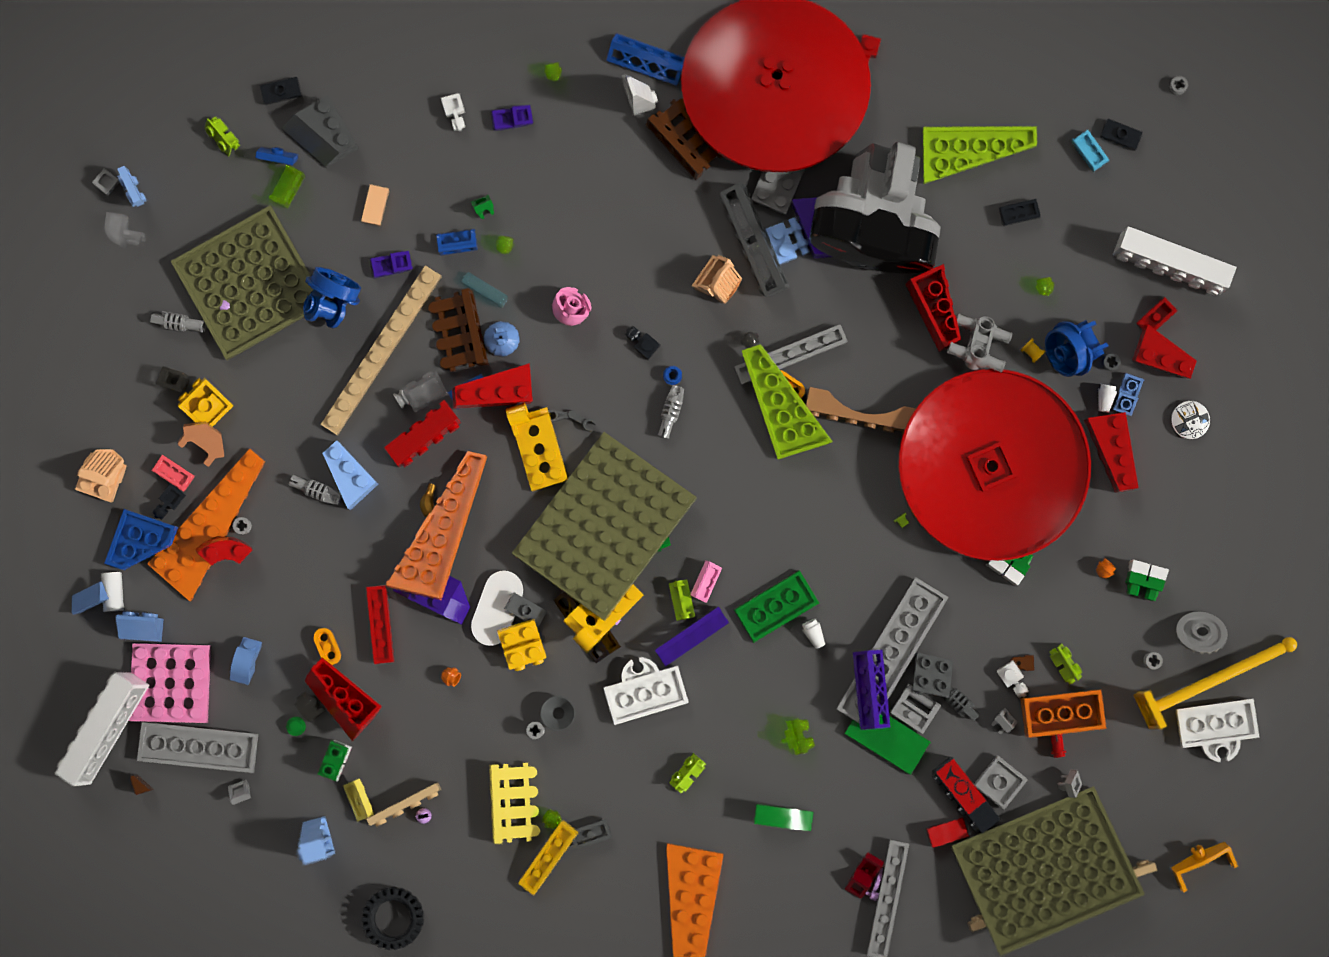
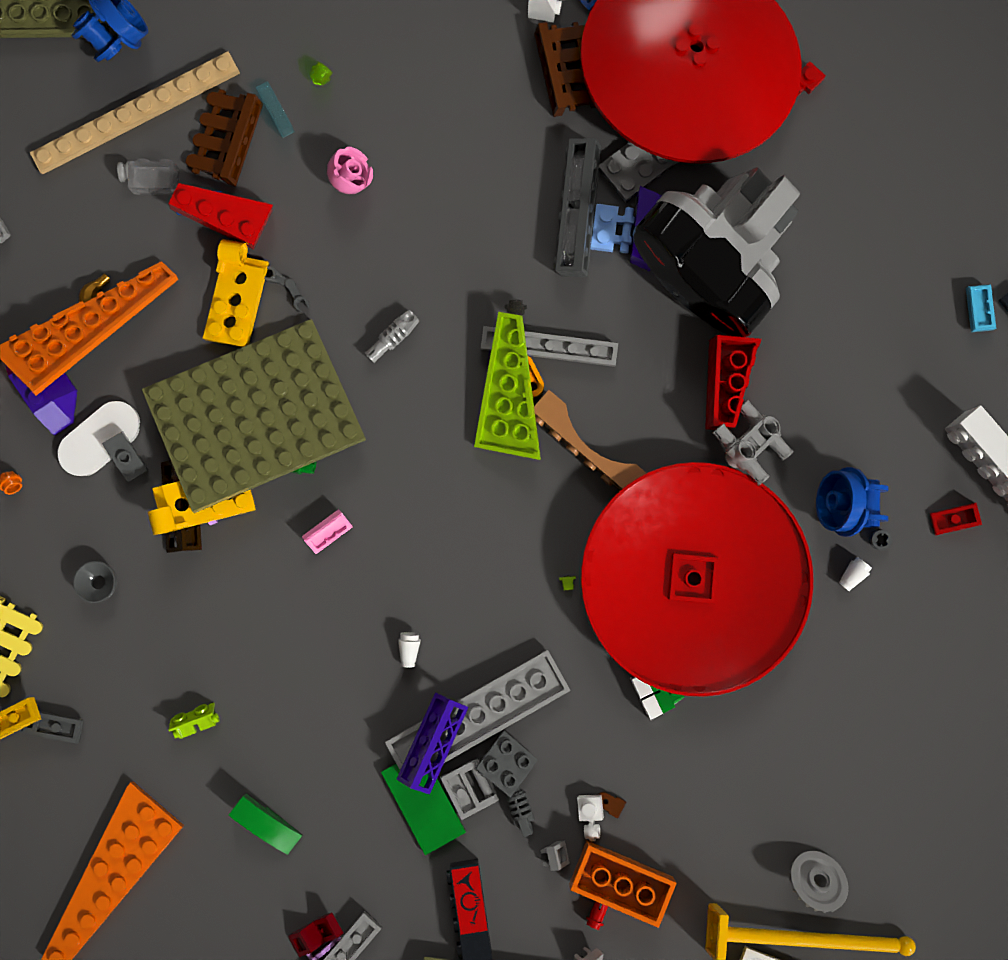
camera: 30 degrees right, 0 degrees up
light blue wedge [323,440,378,510] -> none
dark purple slope [370,251,413,278] -> none
red wedge [384,400,461,468] -> none
blue hinge [436,229,478,256] -> none
green tile [471,195,494,219] -> none
medium blue hair [484,321,519,357] -> none
yellow plate [497,619,547,671] -> none
light grey bush [526,721,545,739] -> none
clear neon green plate [542,809,562,829] -> none
white plate [604,657,689,725] -> none
black plate [625,326,661,360] -> none
dark purple fence [655,607,729,666] -> none
blue plate [663,366,682,385] -> none
lime hinge [669,579,695,621] -> none
light nougat piece [692,255,742,304] -> none
green tile [734,570,819,643] -> none
clear neon green hips [781,718,815,755] -> none
lime wing [922,126,1037,185] -> none
red slope [926,817,968,848] -> none
light grey plate [974,755,1028,810] -> none
black plate [999,199,1041,227] -> none
yellow bush [1020,338,1046,363] -> none
clear neon green plate [1036,277,1055,296] -> none
lime hinge [1049,644,1082,685] -> none
red wedge [1084,412,1139,493] -> none
orange plate [1096,558,1116,578] -> none
medium blue slope [1113,373,1144,416] -> none
green hips [1125,560,1169,601] -> none
red wedge [1132,324,1197,379] -> none
light grey bush [1143,652,1163,669] -> none
white dish [1171,401,1210,439] -> none

